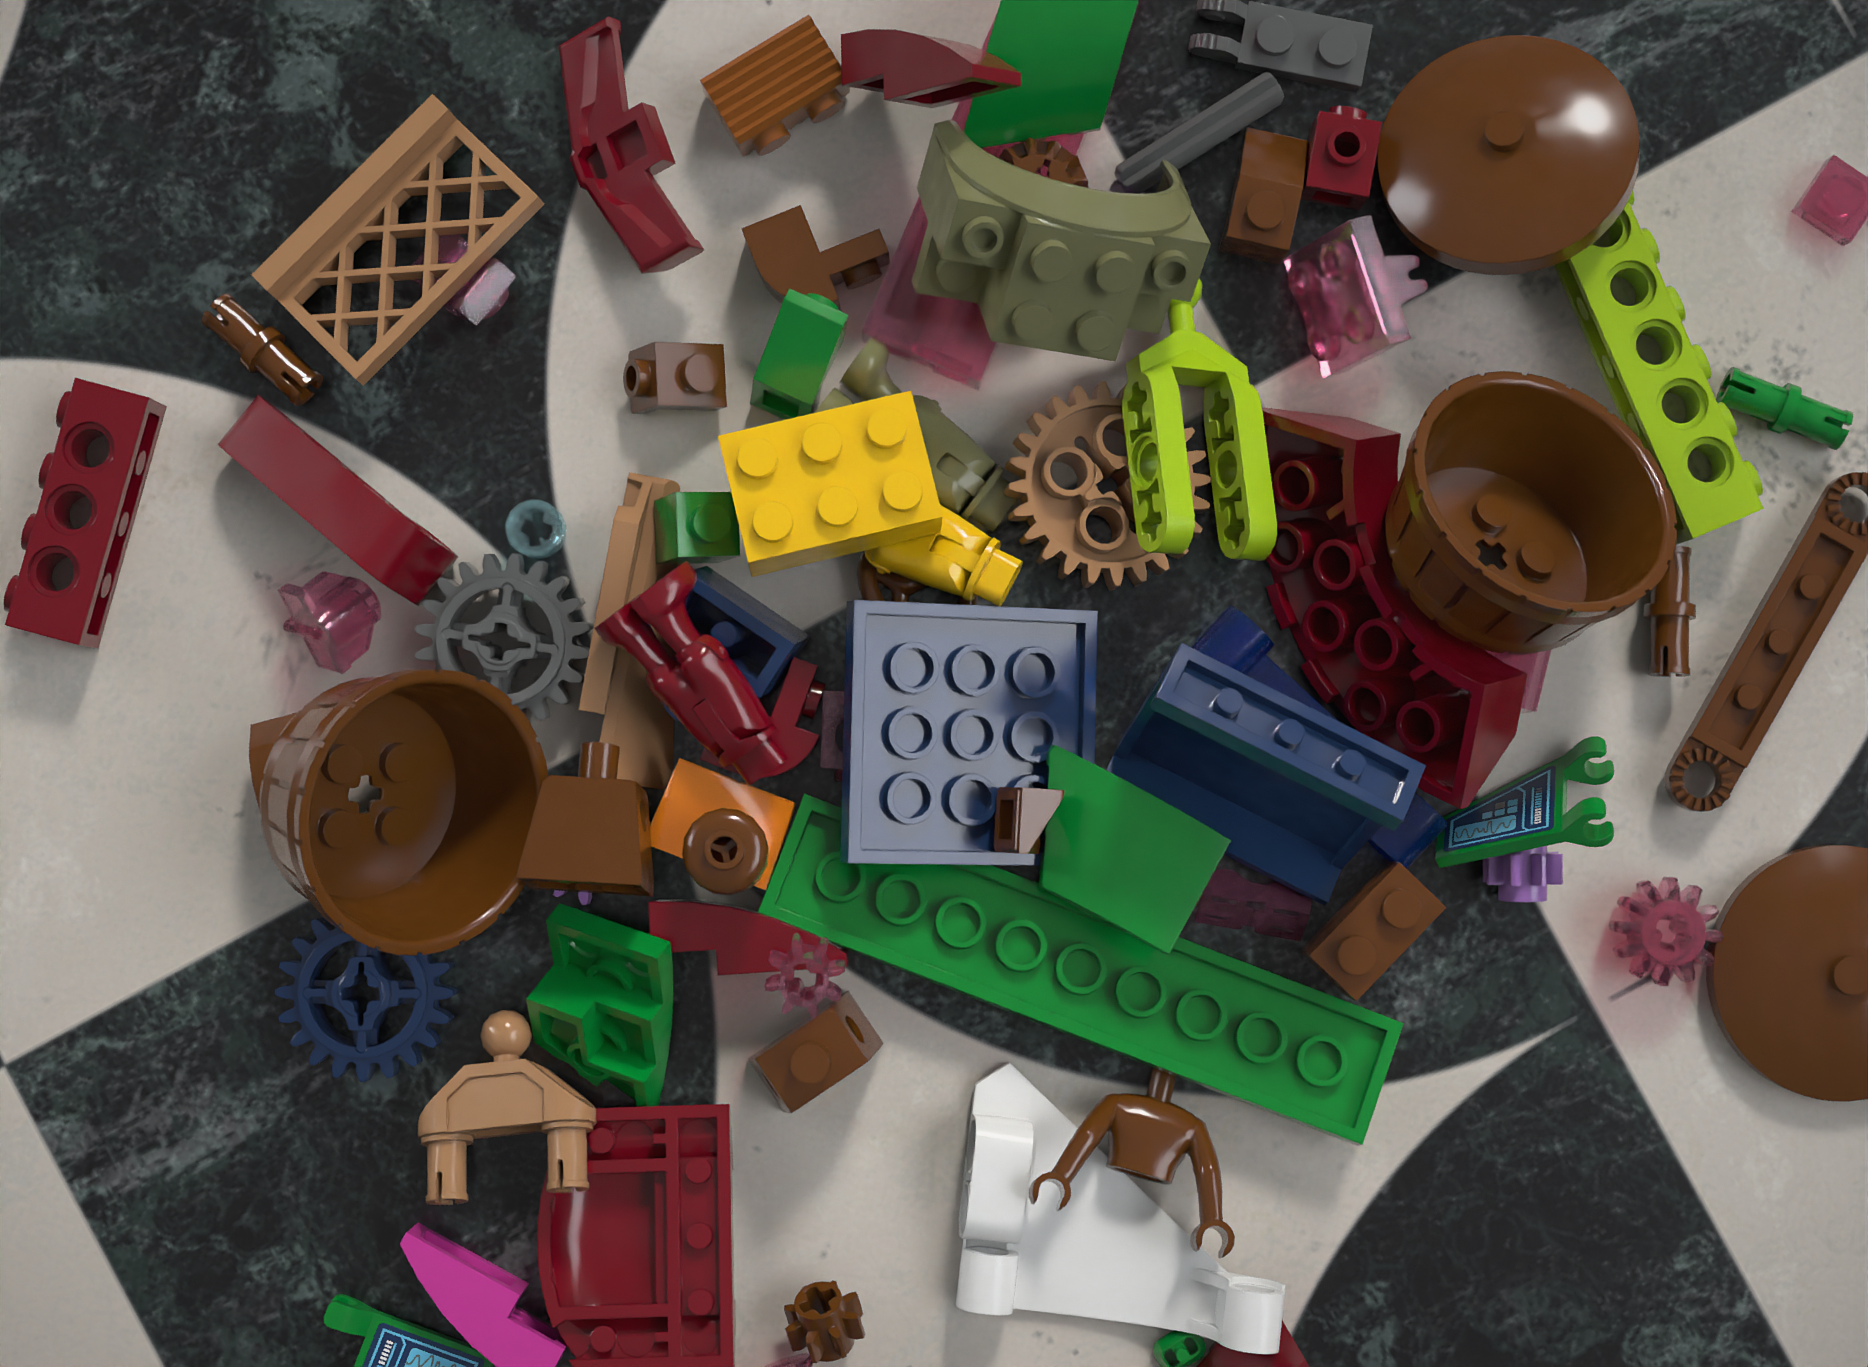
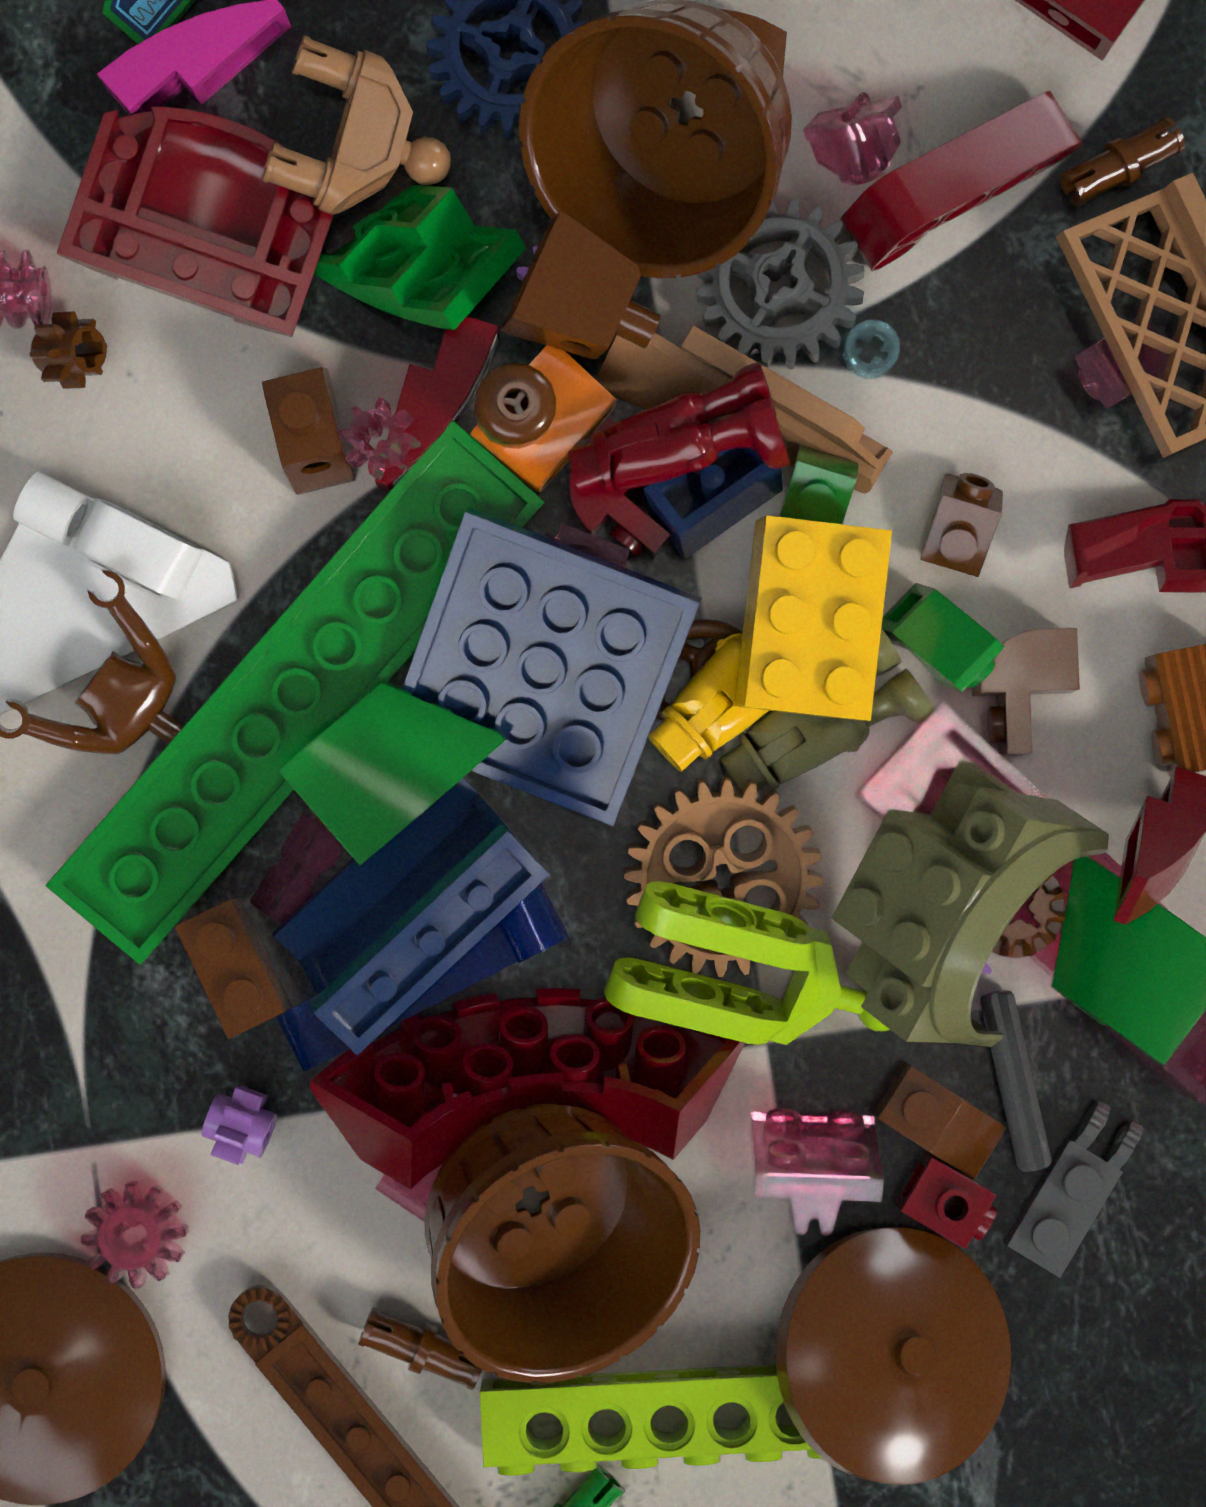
camera: 110 degrees right, 0 degrees up
slope [994,787,1065,854] -> none
flag [1435,736,1614,868] -> none

